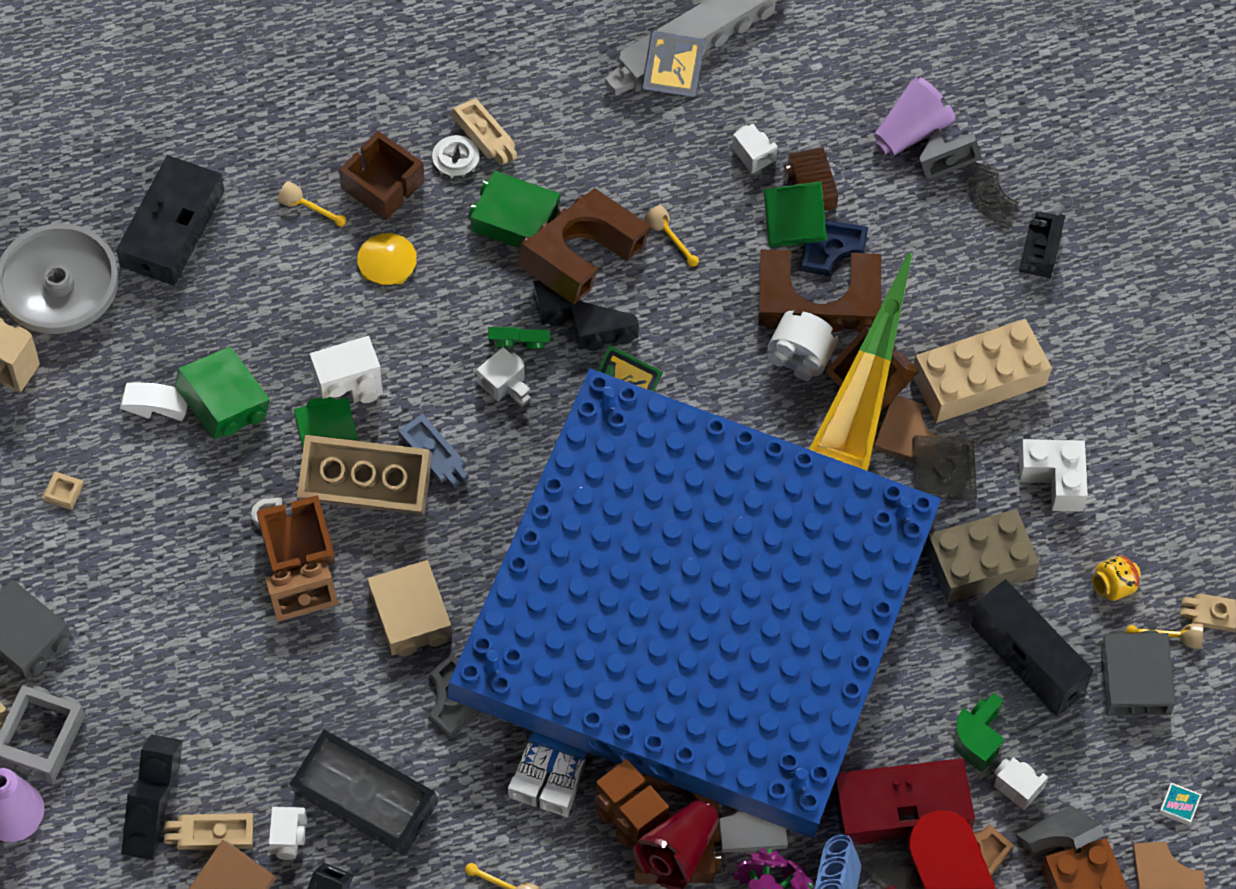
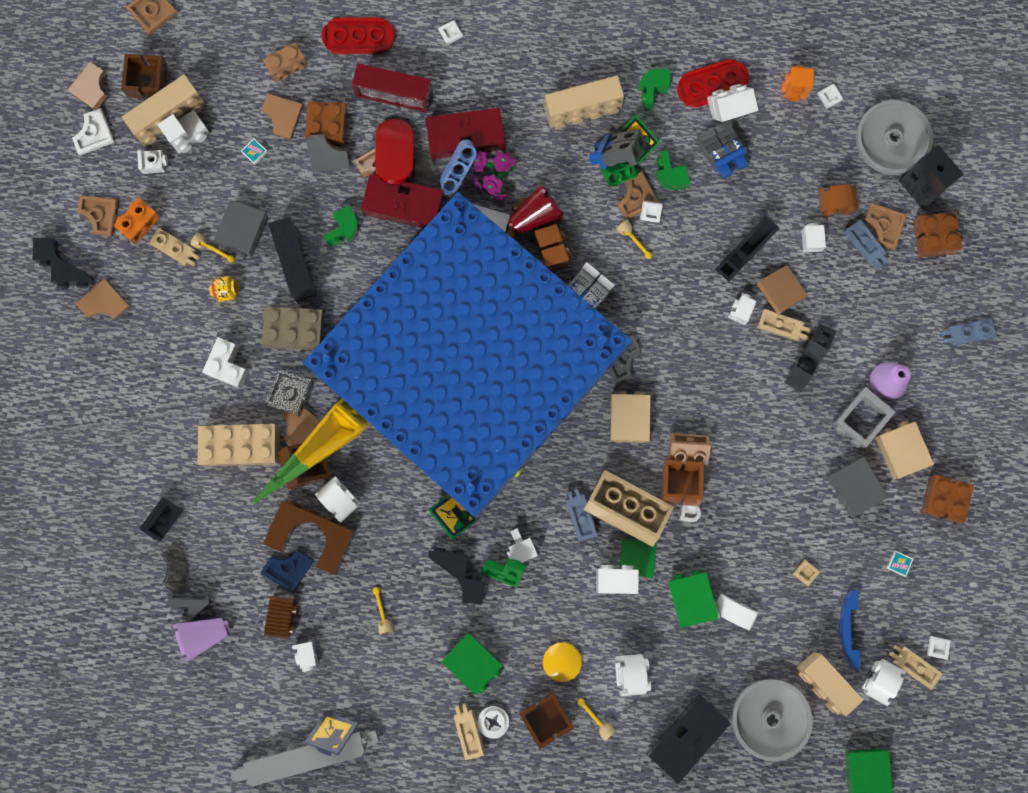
camera: 155 degrees left, 20 degrees up
clear brick [289,729,439,856] -> none
reddish brown arch [517,188,651,305] -> none
green piece [763,181,827,248] -> none
white brick [994,757,1048,810] -> none
none -> white brick [615,654,651,696]

